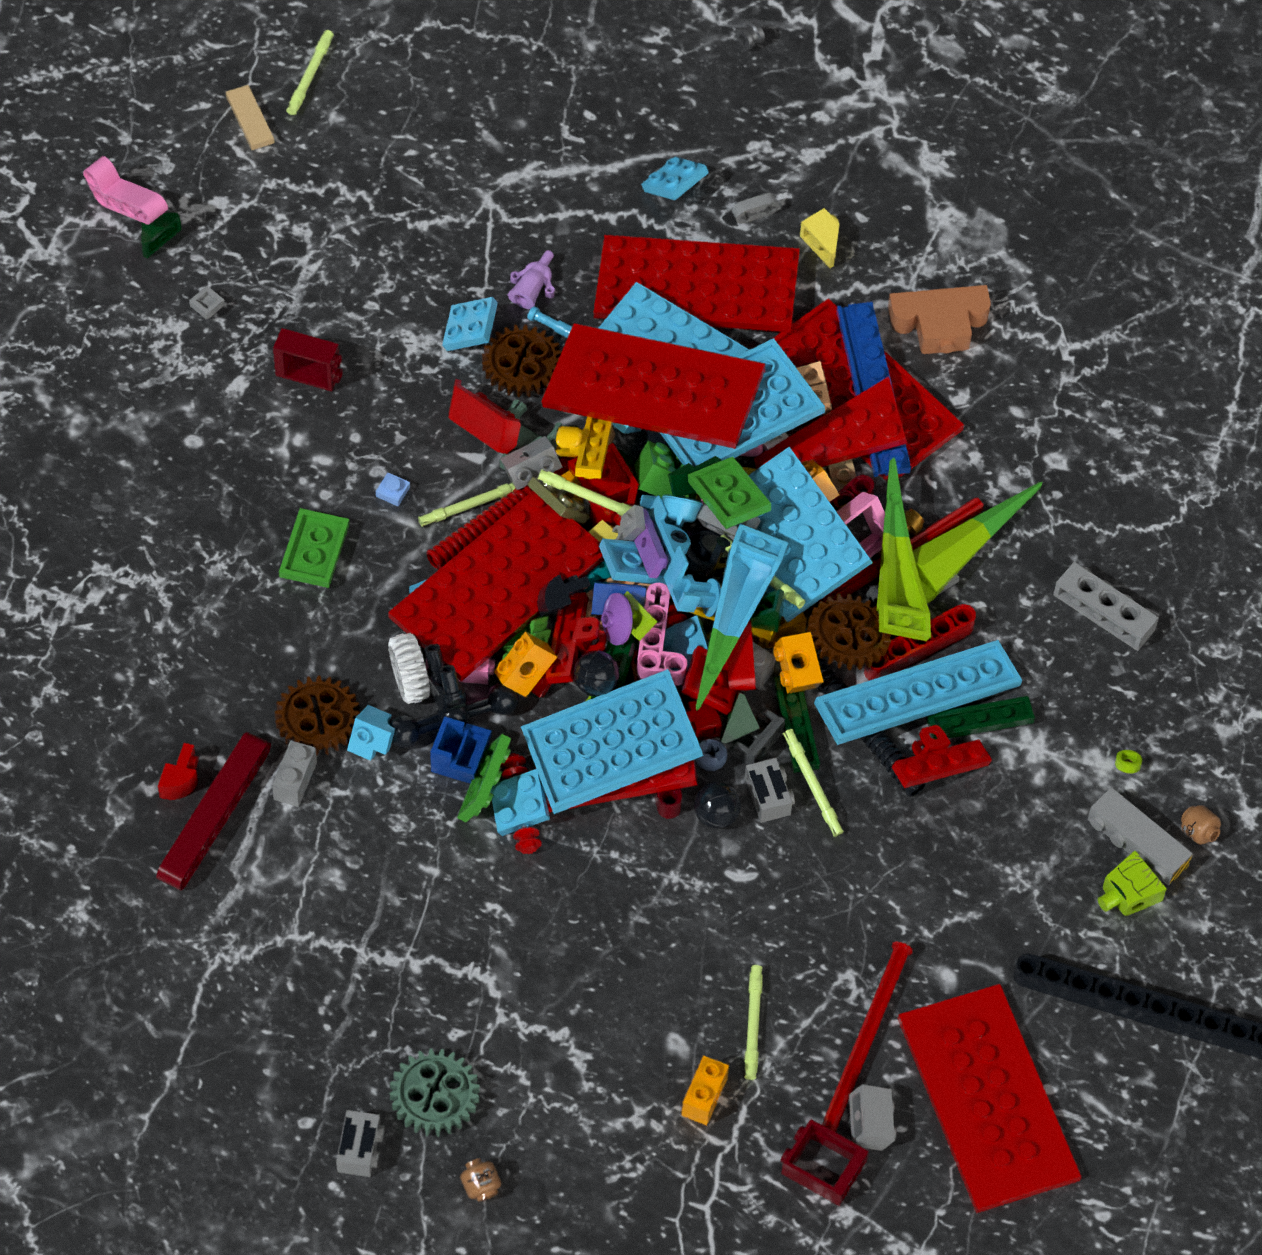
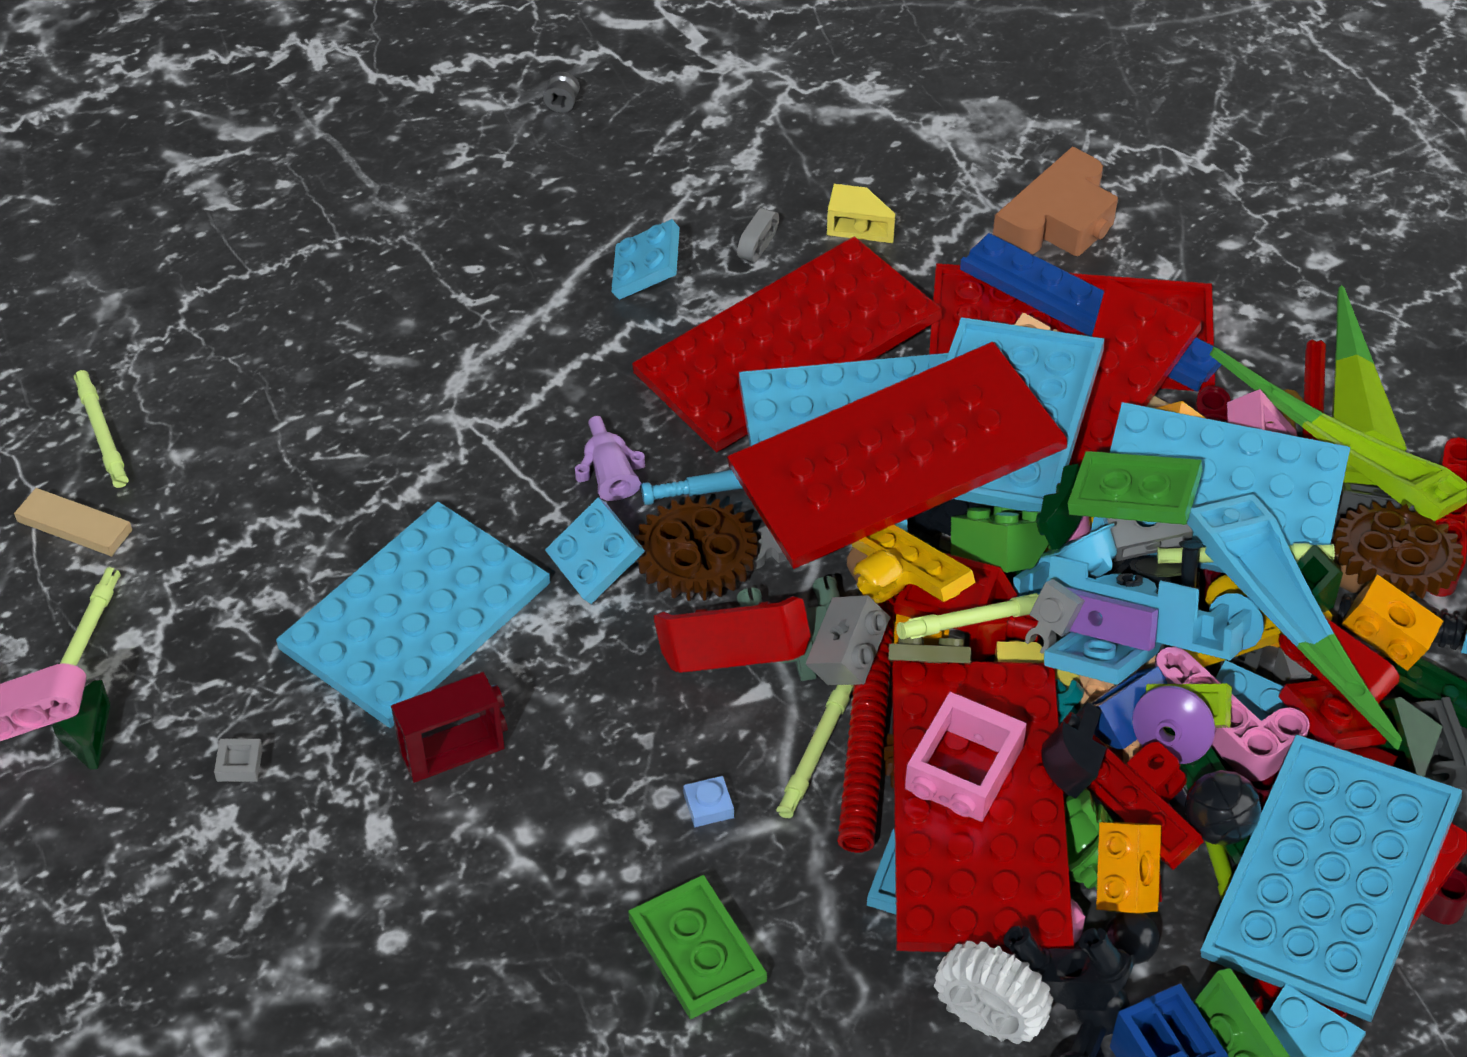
camera: 40 degrees left, 10 degrees down
none -> yellowish green piece [60,567,121,666]
none -> medium azure plate [276,502,550,728]
none -> bright pink window [905,692,1027,822]

